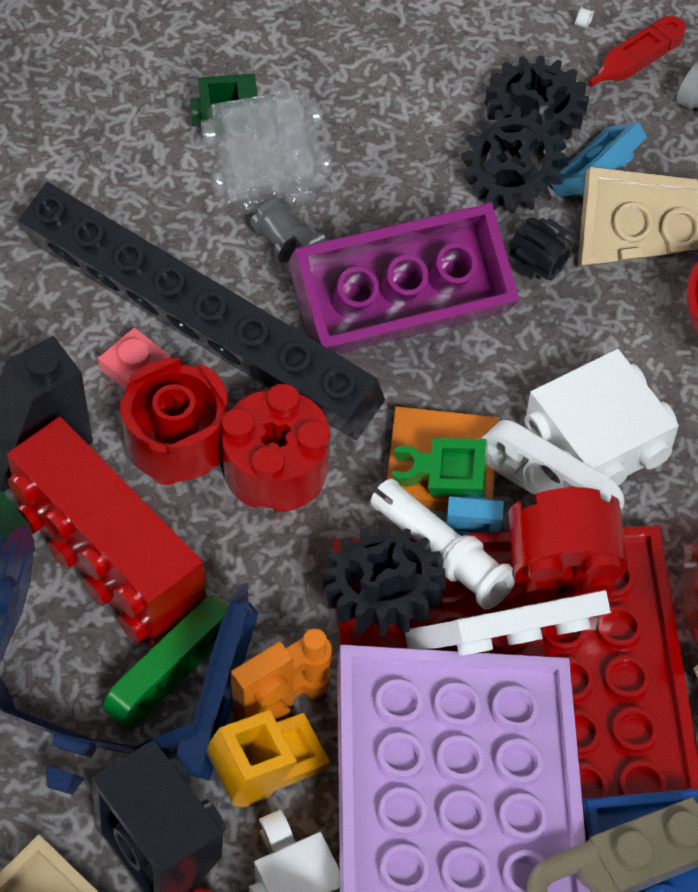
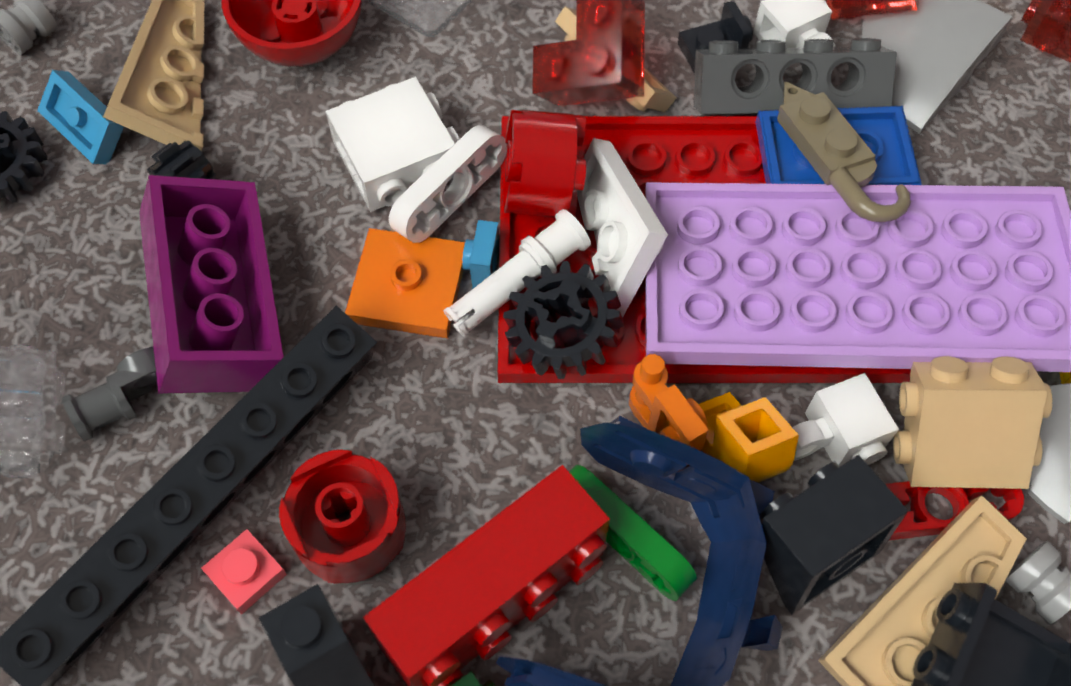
camera: 85 degrees left, 5 degrees up
red brick [222,384,330,512] -> none
green plate [392,438,488,497] -> none
black gear [461,106,569,213] -> none

